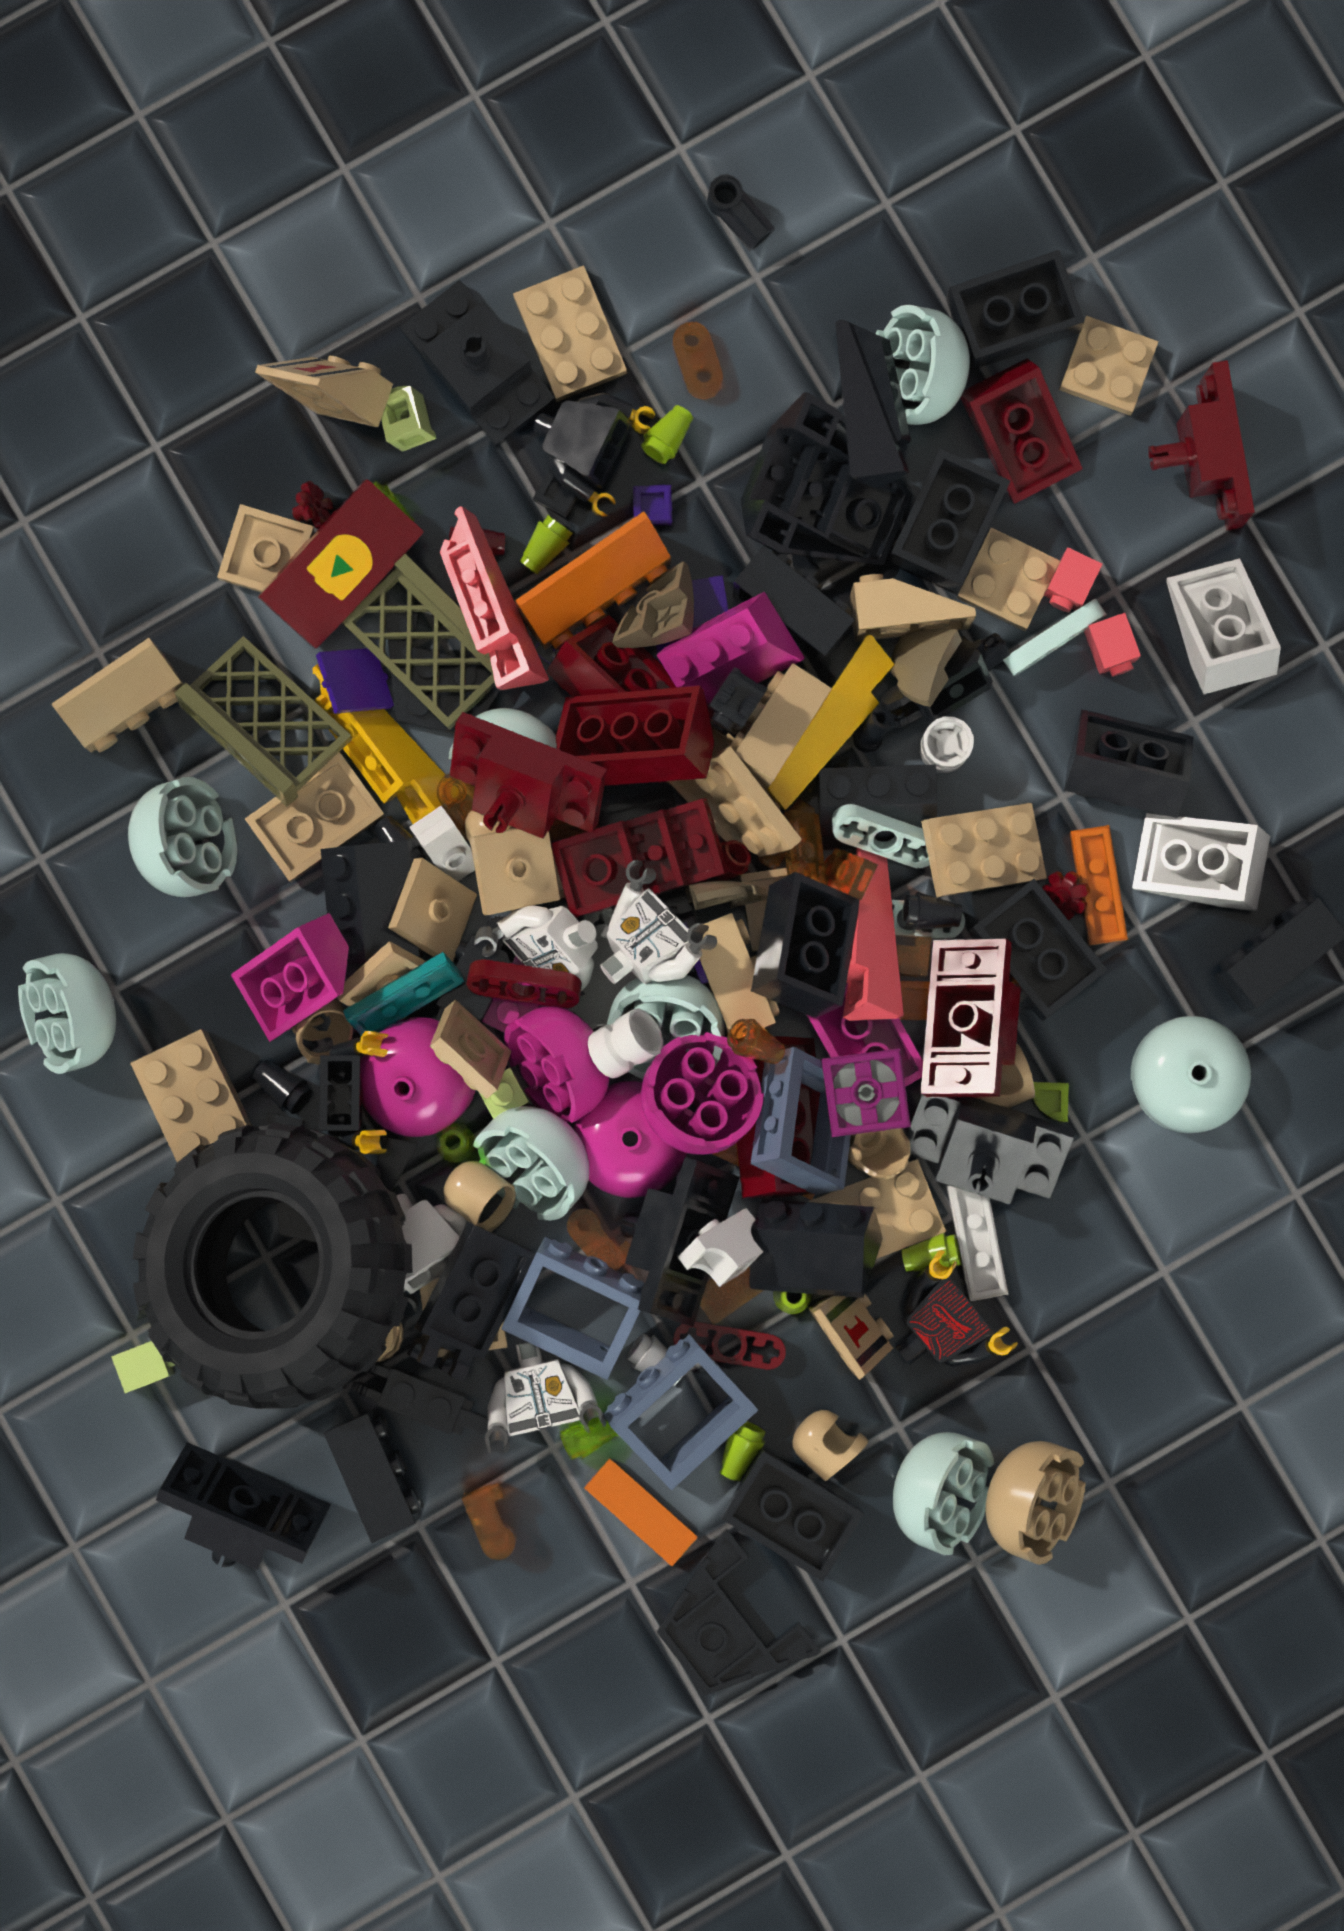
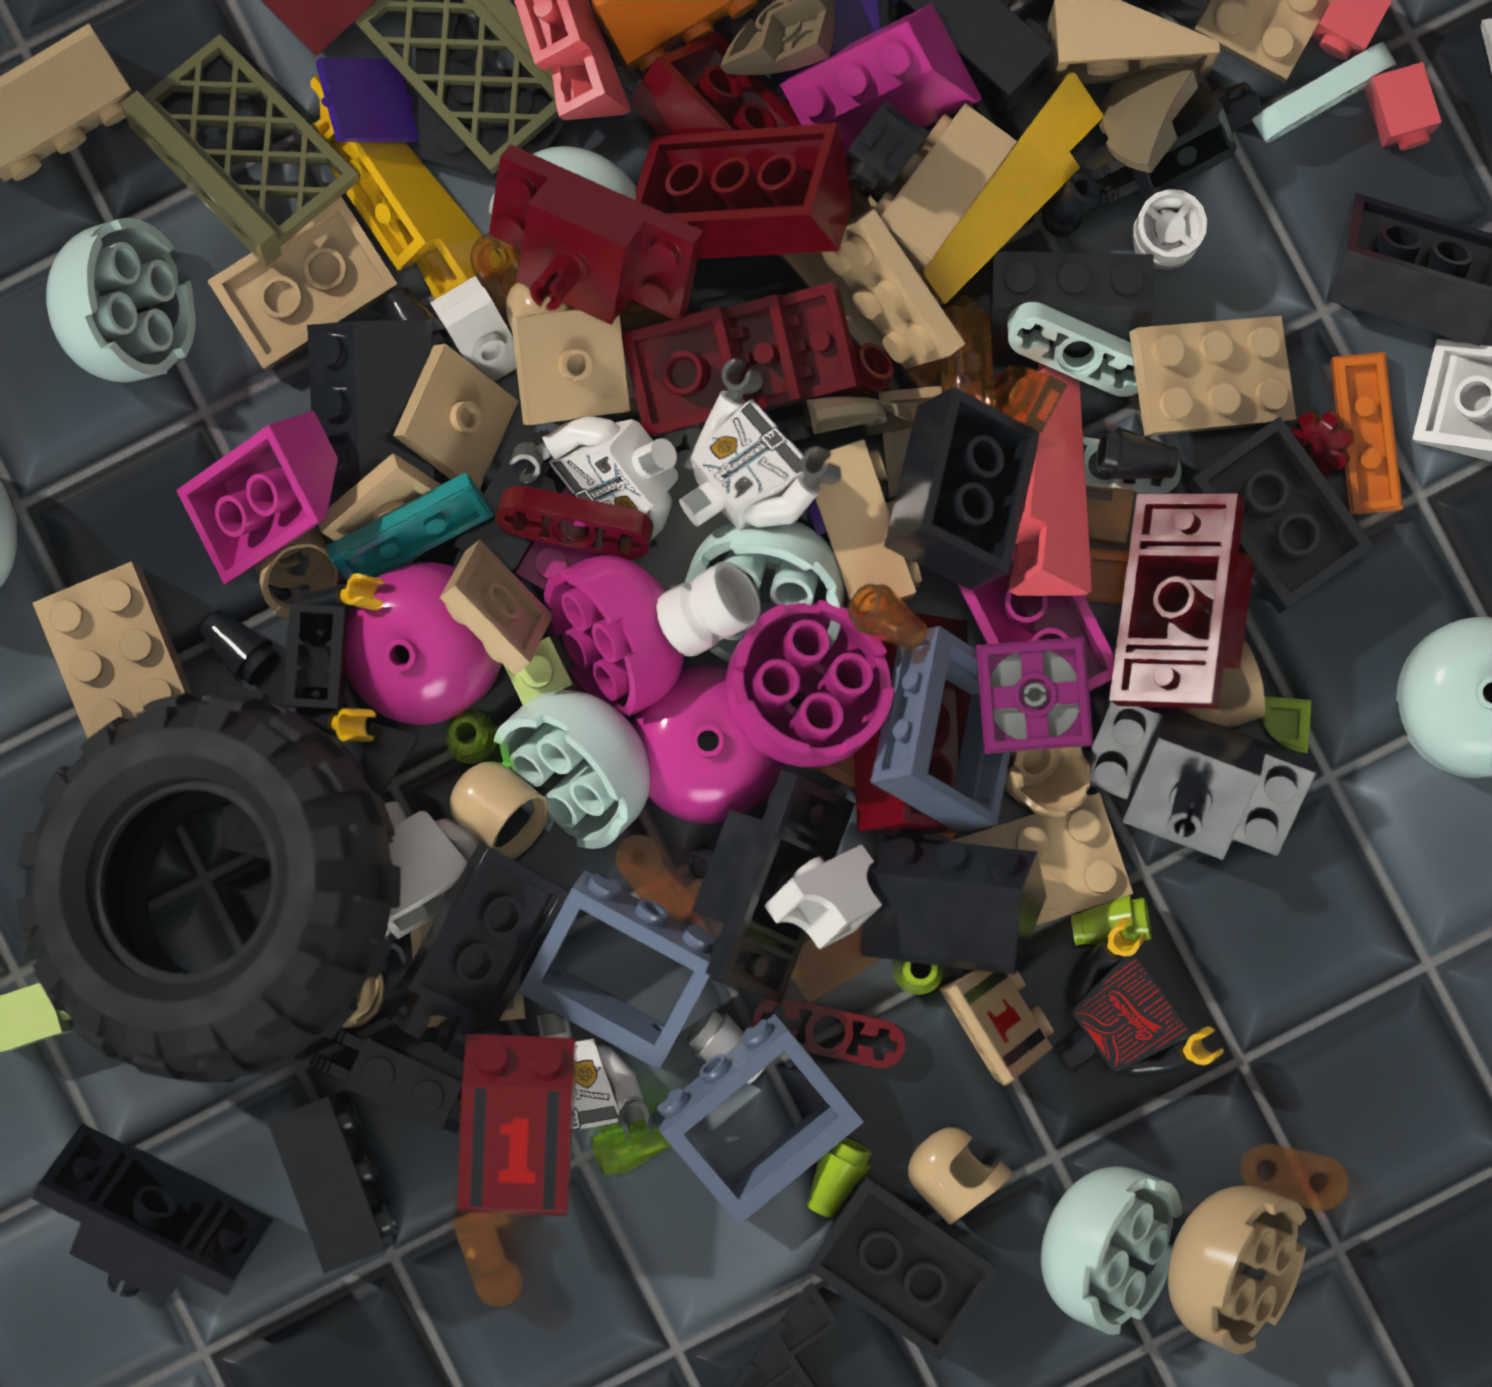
camera: 10 degrees right, 0 degrees up
orange tile [584,1458,698,1566] -> none
white tile [946,1186,1008,1302] -> none
none -> dark red slope [457,1034,577,1216]
none -> clear orange plate [1239,1143,1348,1210]

